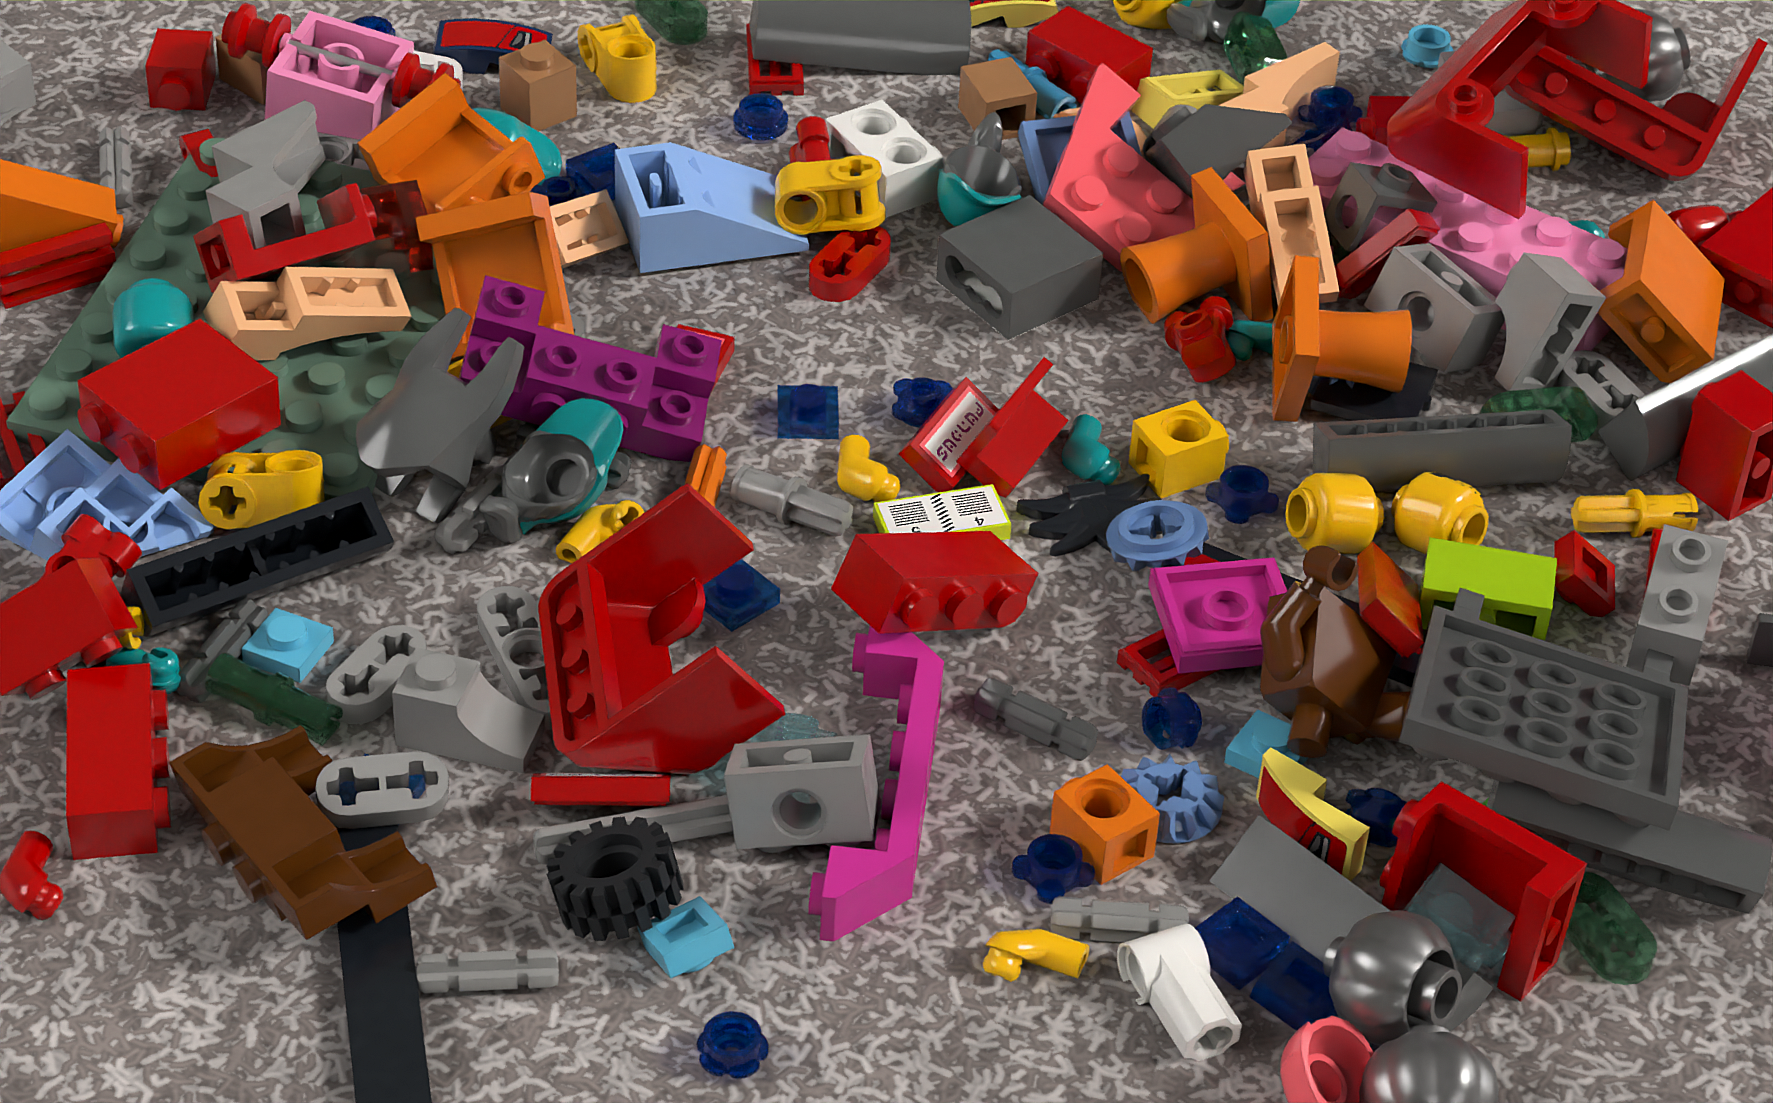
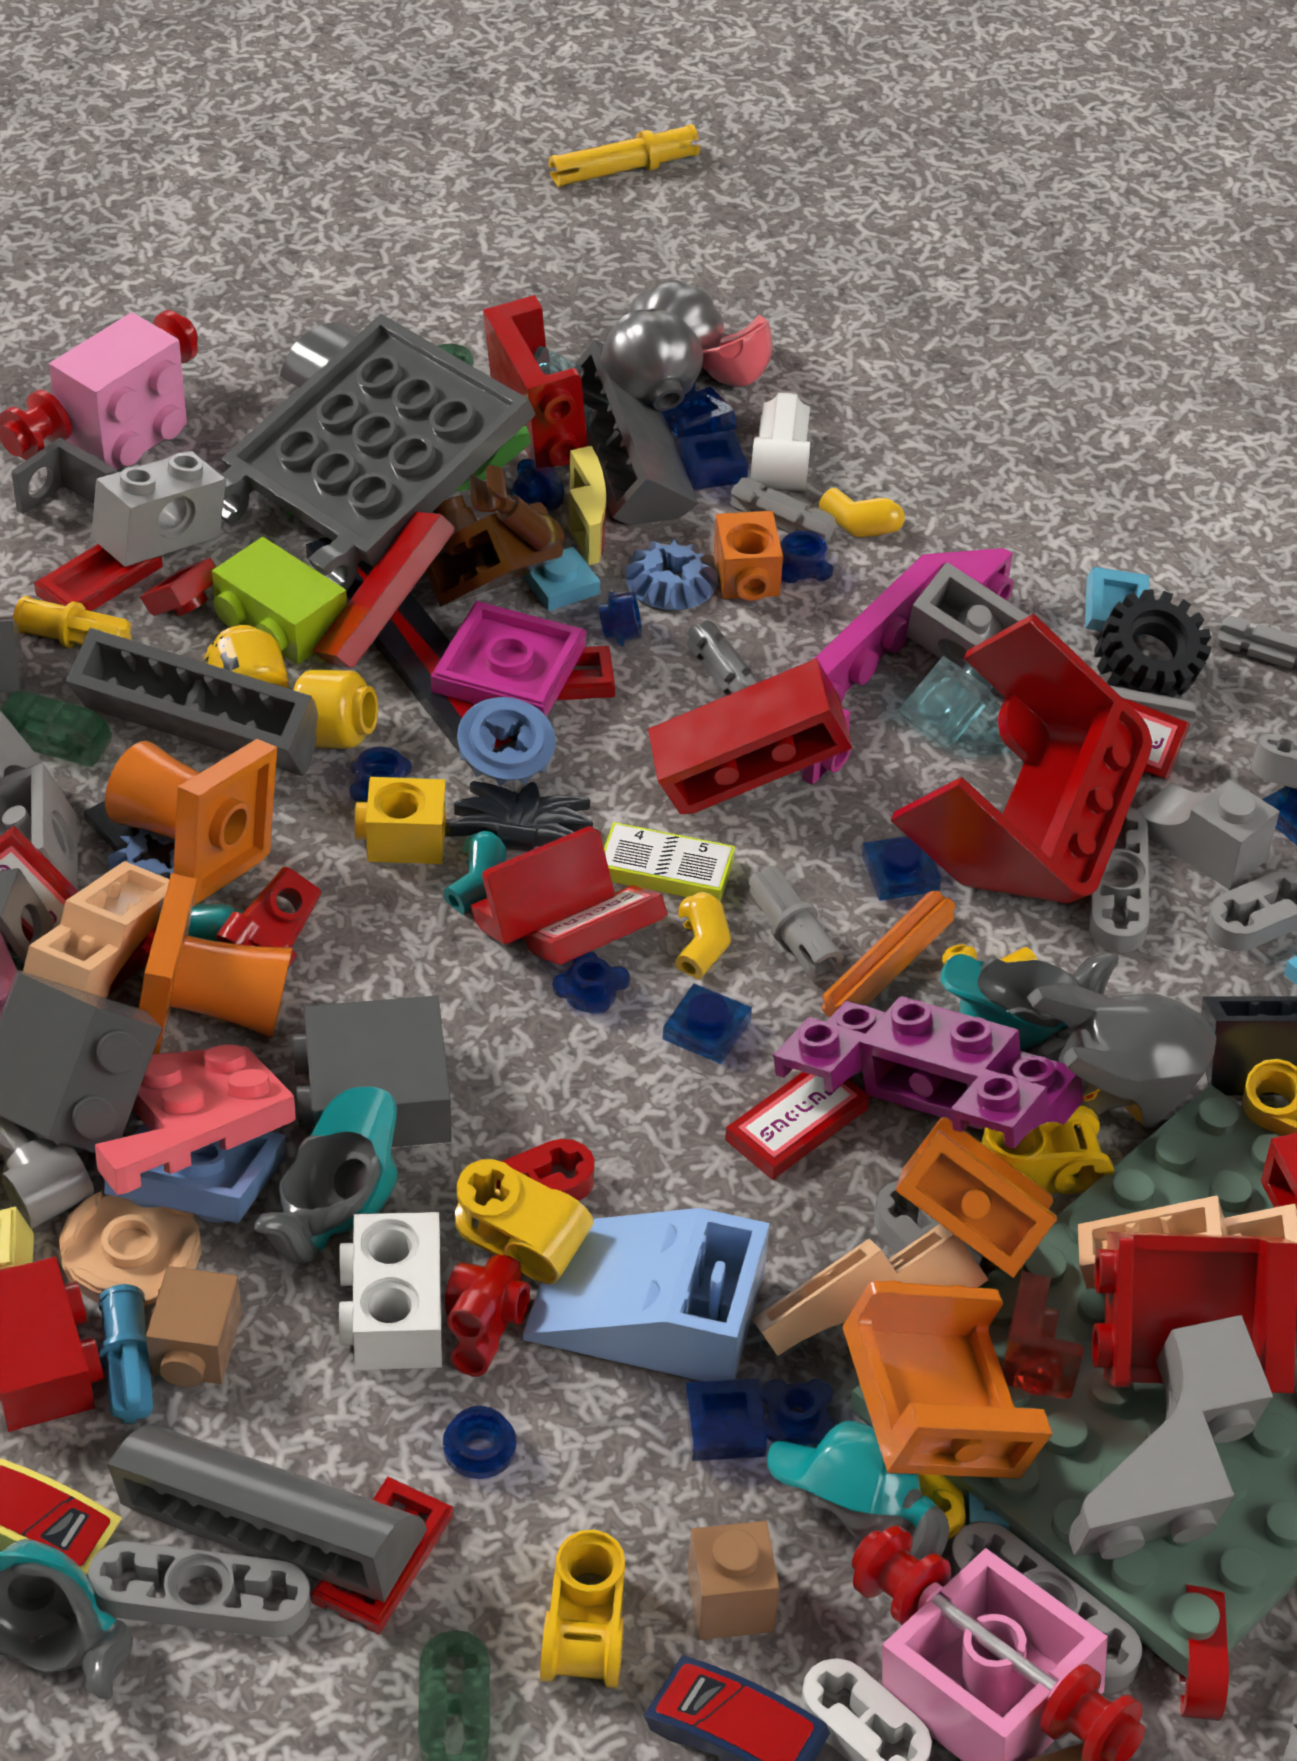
camera: 150 degrees left, 5 degrees up
clear blue plate [696,1011,769,1079] -> none

